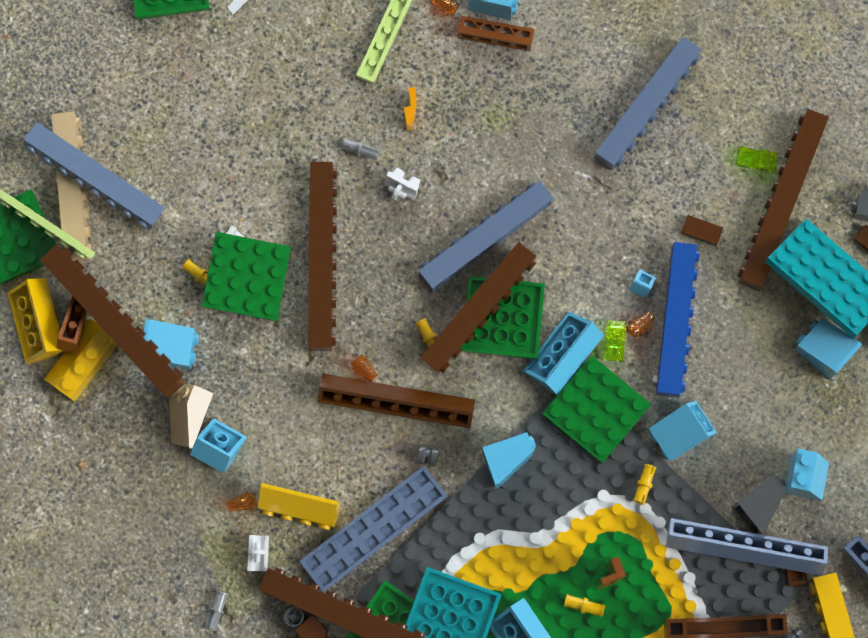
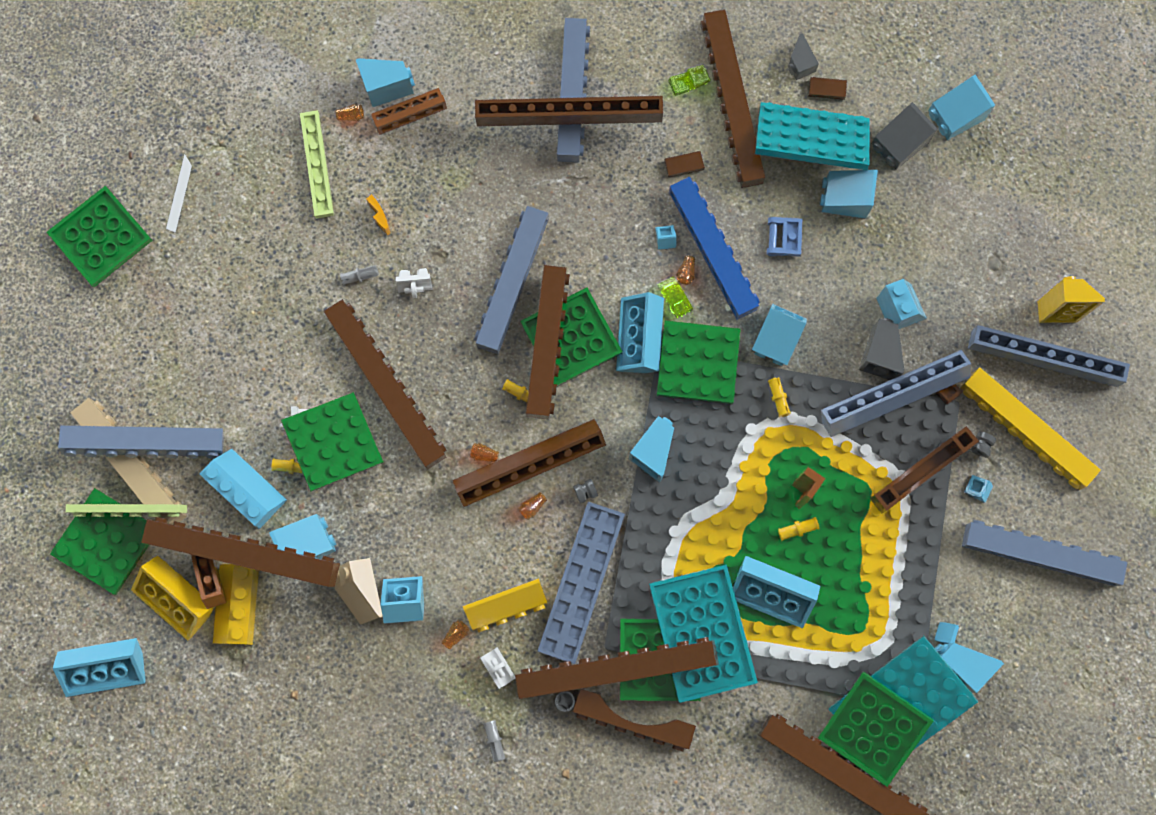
camera: 35 degrees left, 0 degrees up
none -> medium azure slope [200,449,287,528]
none -> reddish brown brick [475,96,663,127]
none -> clear orange cone [518,492,547,520]
none -> medium blue plate [767,217,802,257]

